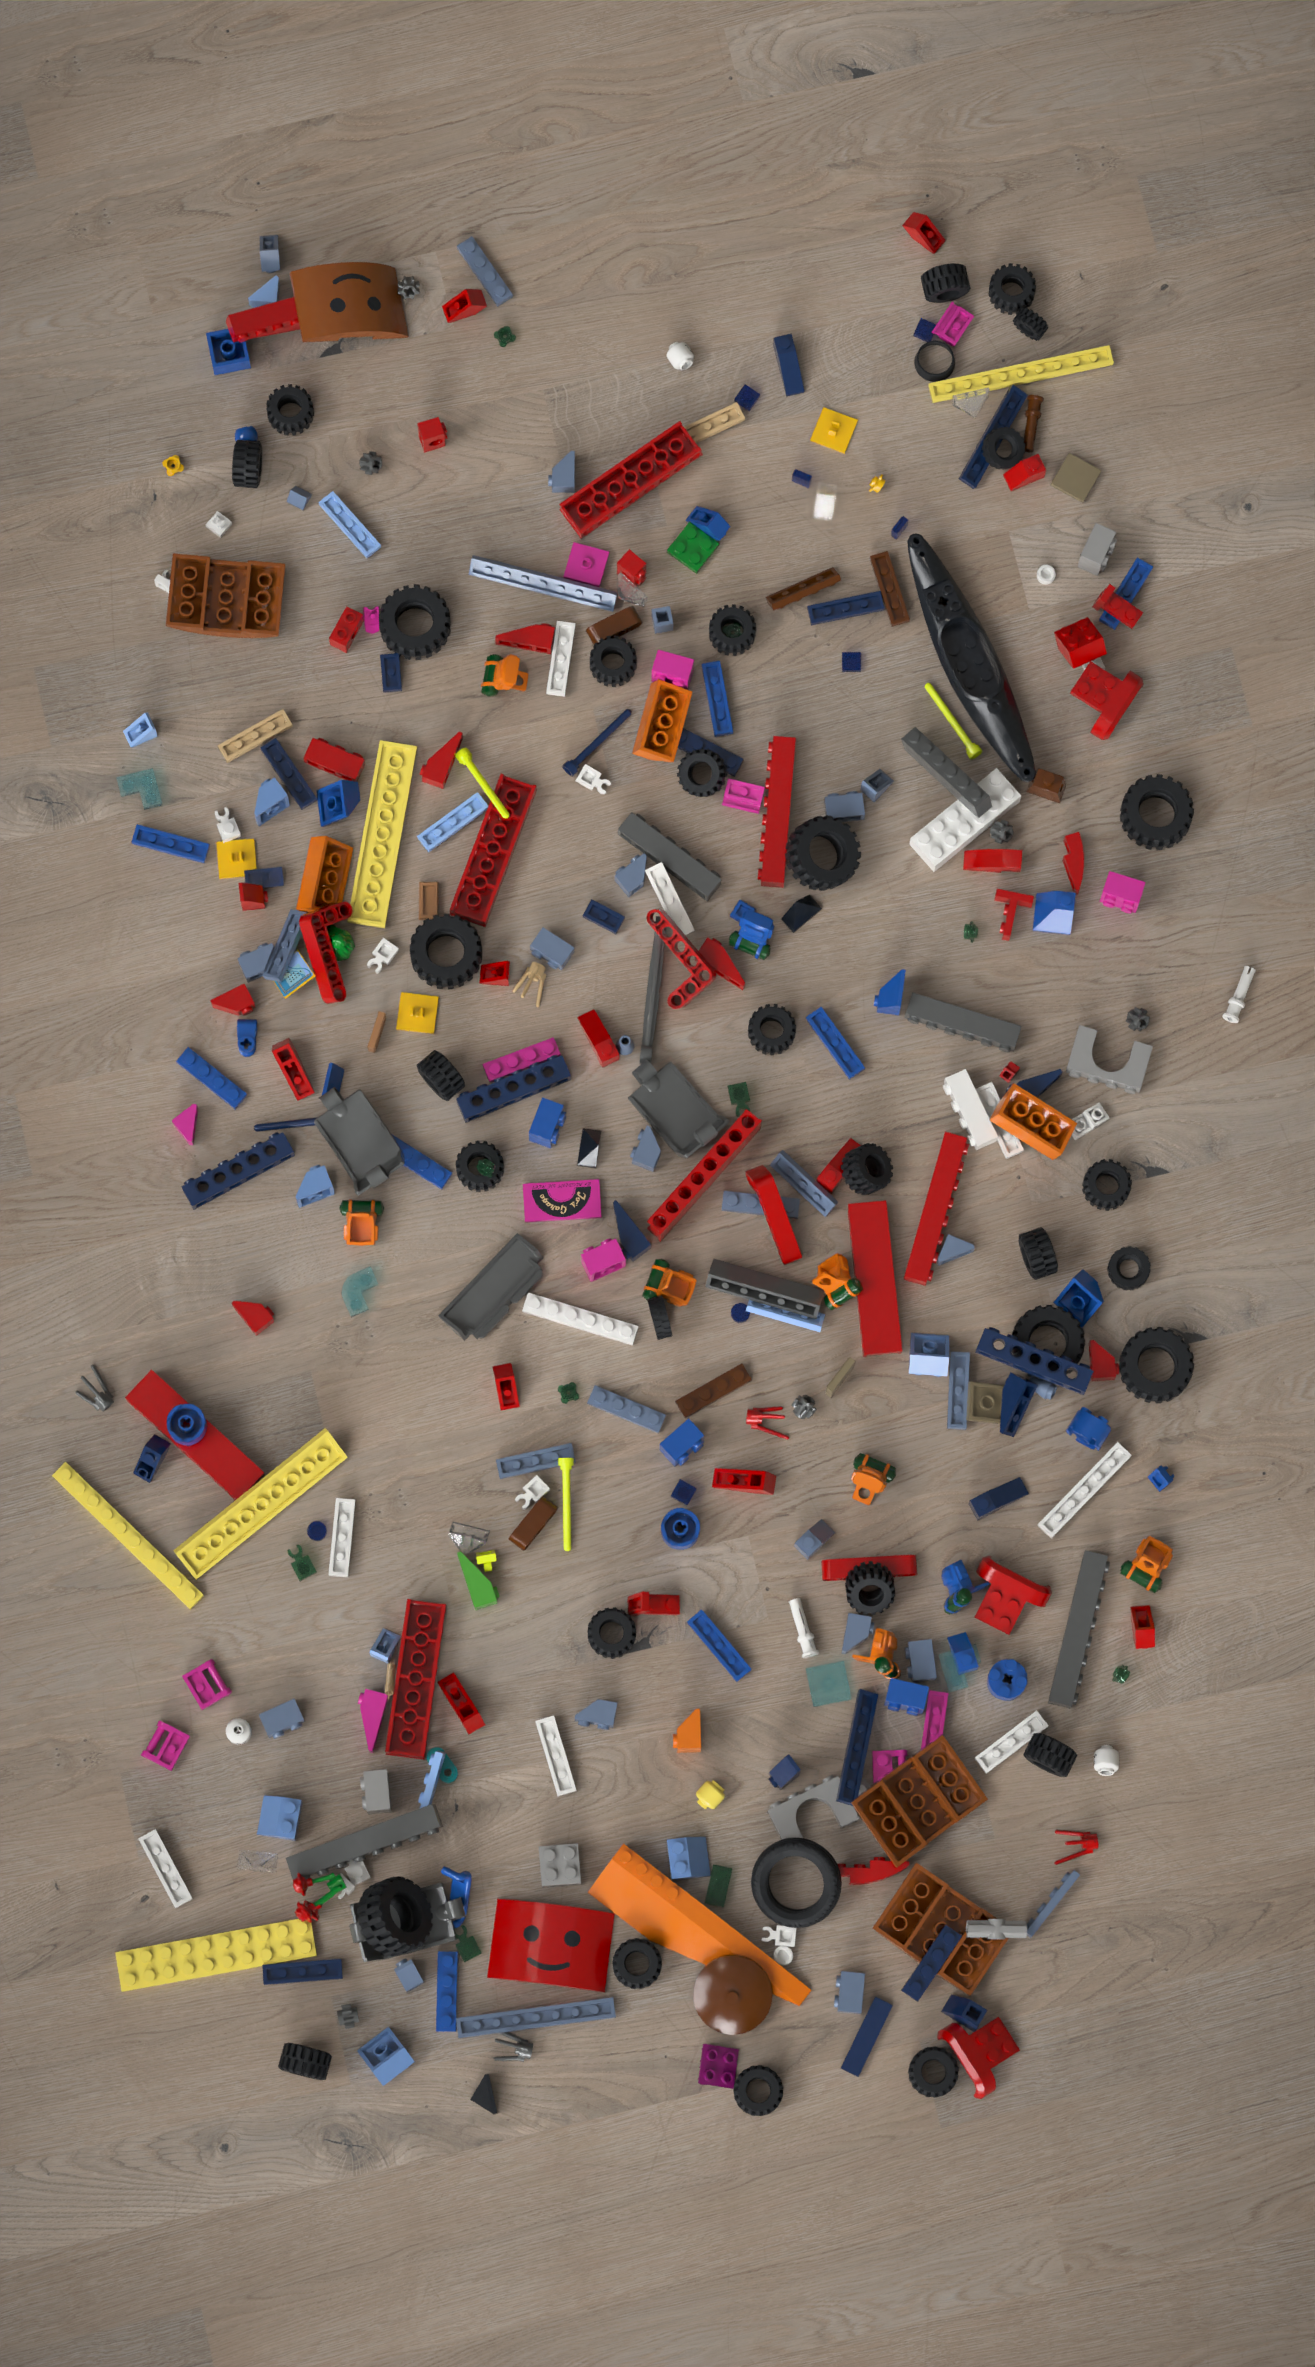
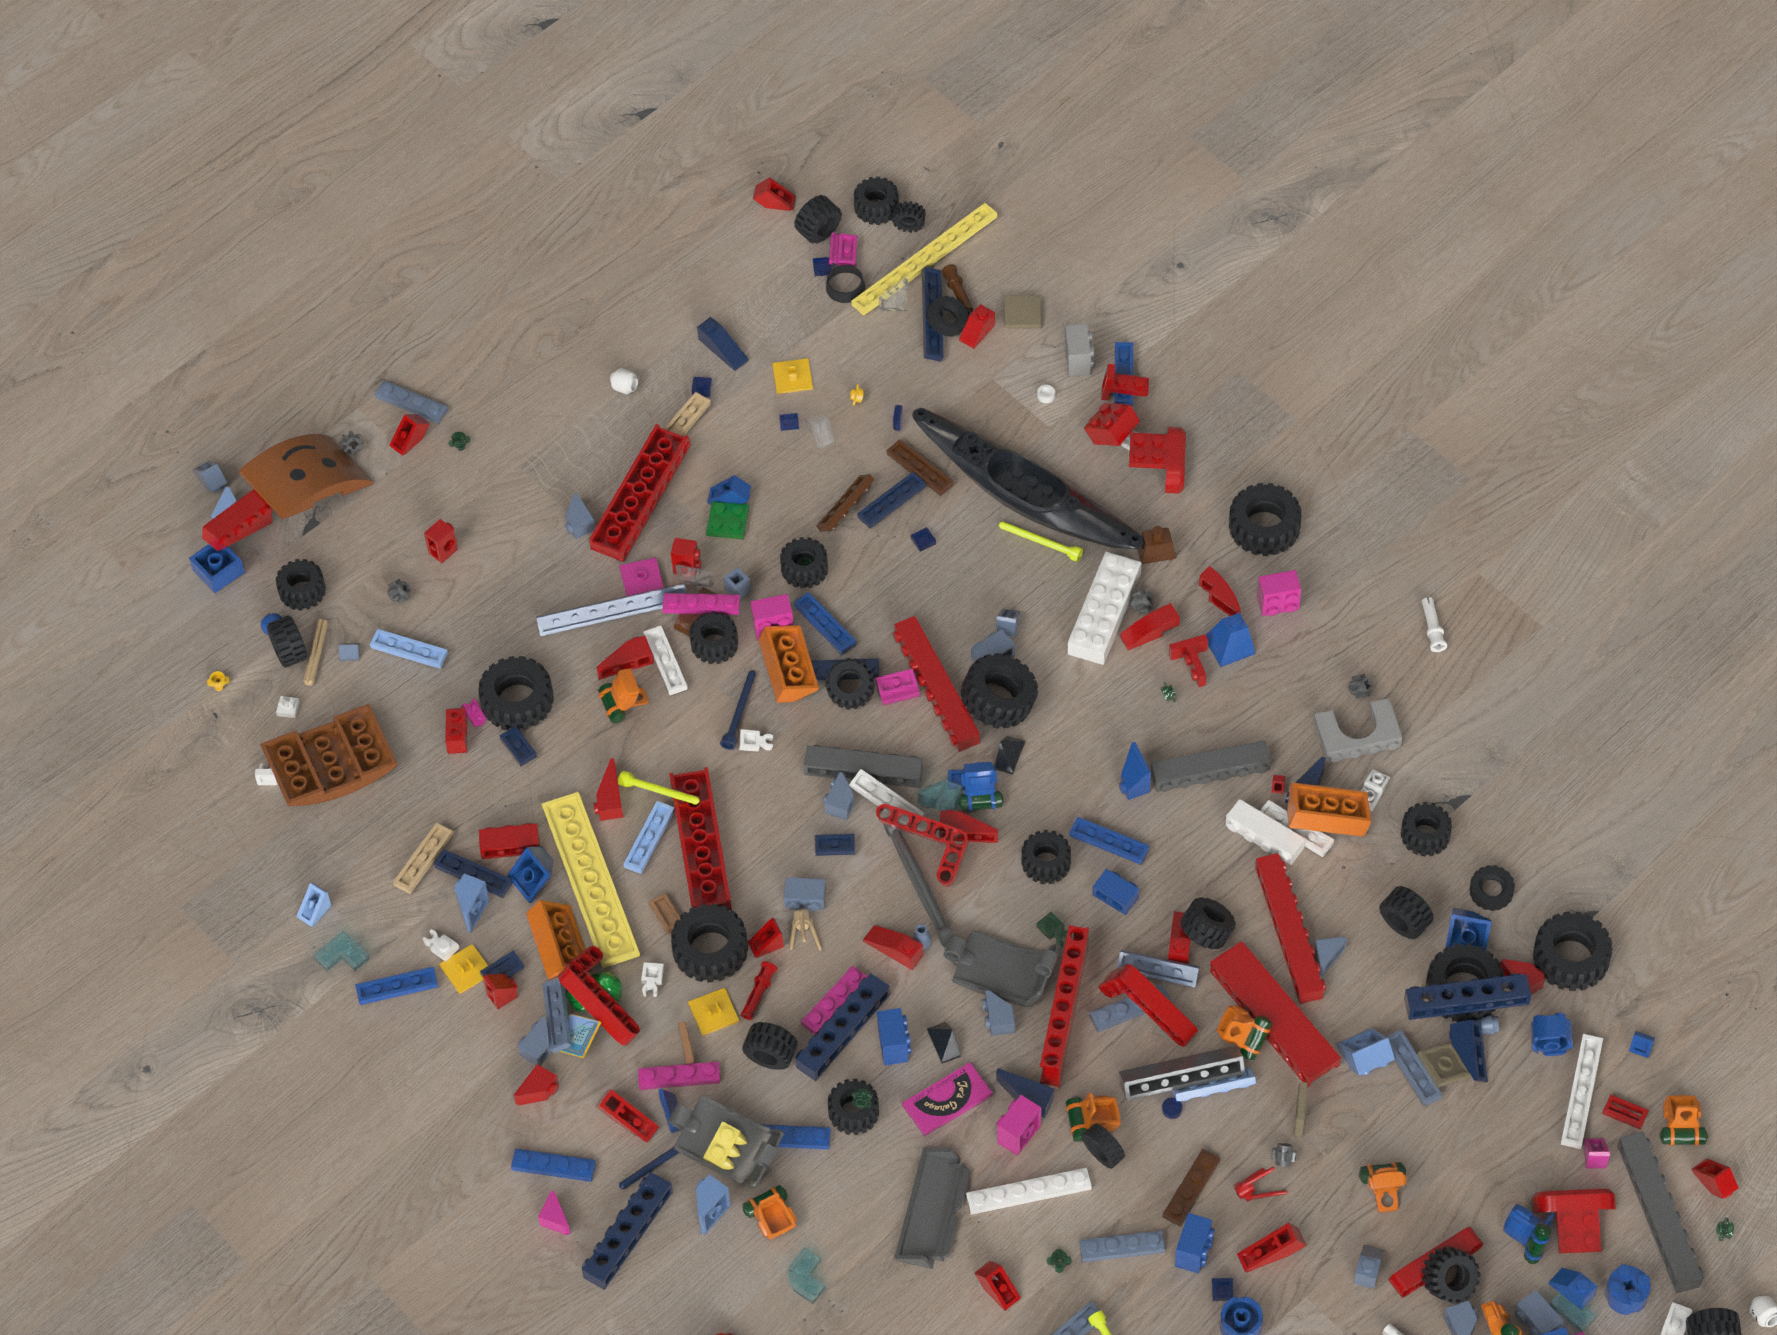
camera: 25 degrees left, 20 degrees down
blue piece [237,1019,257,1057] -> none
dark grey brick [901,727,992,818] -> none
dark blue slope [969,1477,1029,1521] -> none
none -> tan axle [303,619,328,686]
none -> dark pink plate [638,1062,720,1090]
none -> dark pink plate [663,593,740,615]
none -> light yellow plate [703,1121,747,1170]
none -> red pin [740,961,778,1020]
none -> clear light blue slope [917,780,963,811]
none -> blue brick [1093,869,1139,915]
none -> dark pink slope [1583,1138,1610,1169]
none -> red tile [1602,1094,1649,1130]

